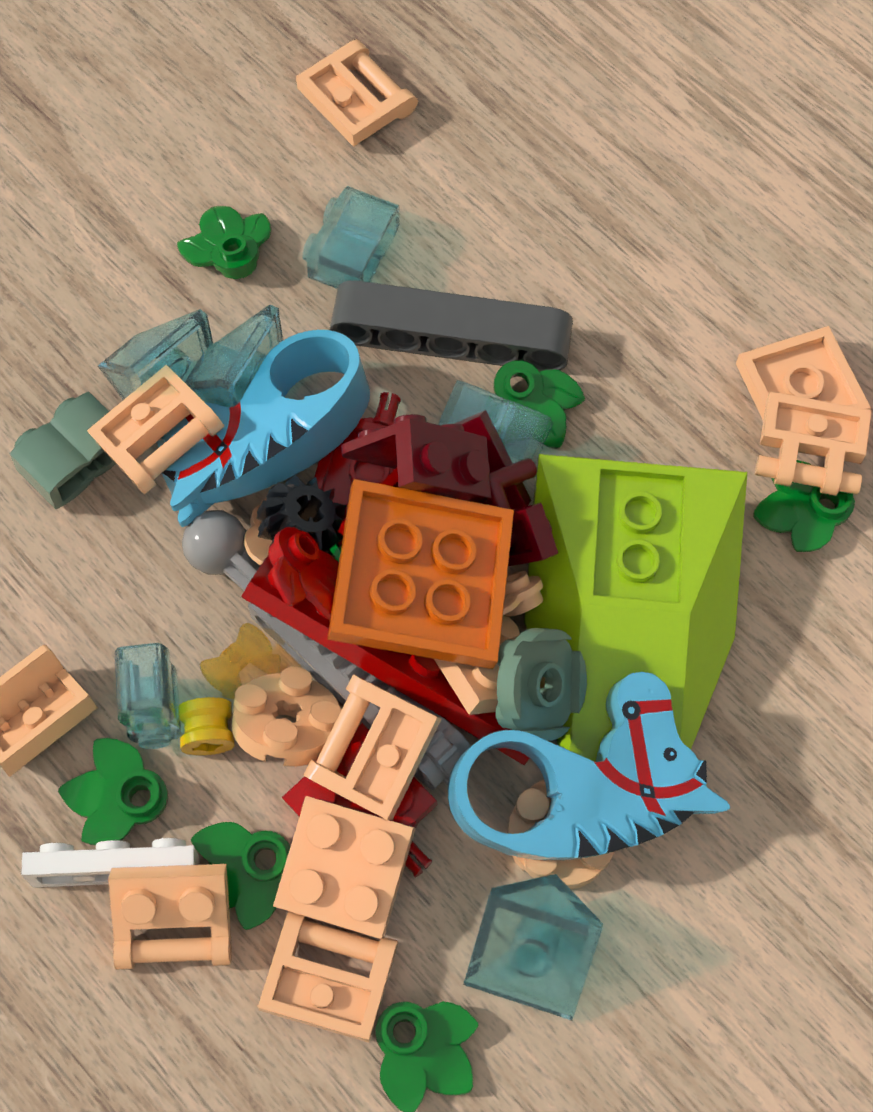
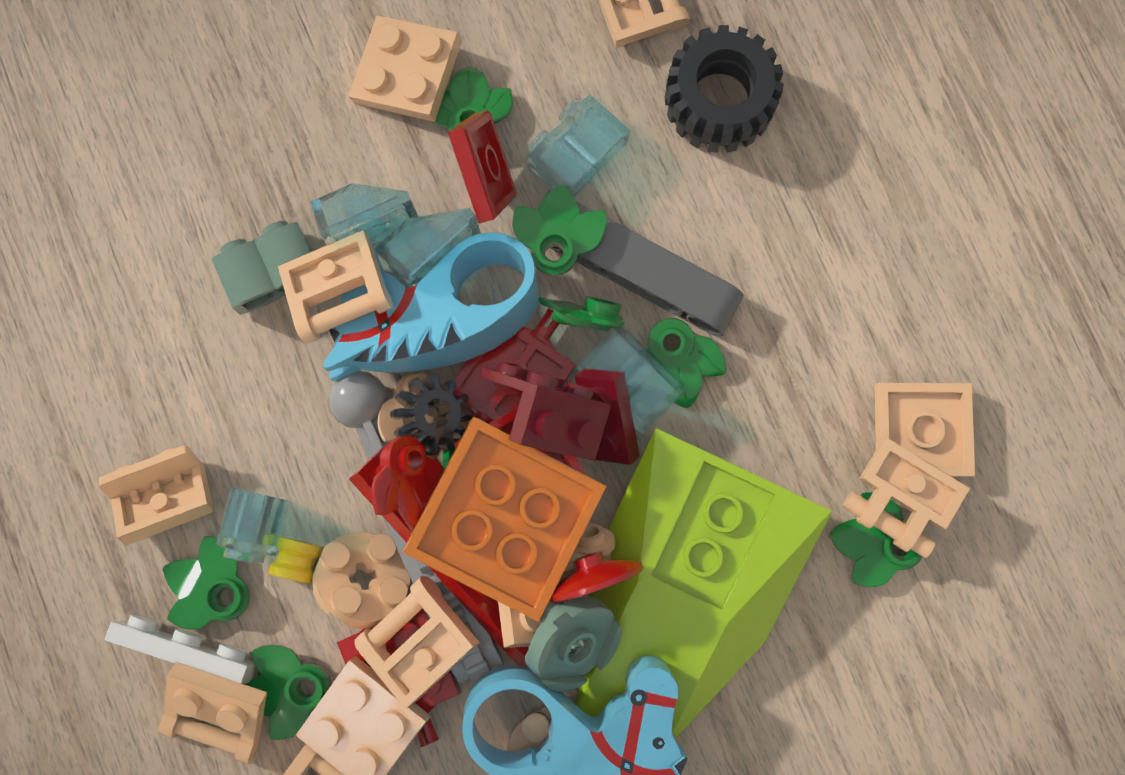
camera: 25 degrees right, 15 degrees up
clear yellow piece [199,623,281,699] -> none
dark red plate [486,458,559,567] -> none
none -> light nougat plate [348,15,462,122]
none -> red tile [448,110,517,224]
none -> green plate [512,184,606,276]
none -> green plate [538,296,625,332]
none -> red dish [550,551,644,602]
none -> black tyre [665,25,784,153]

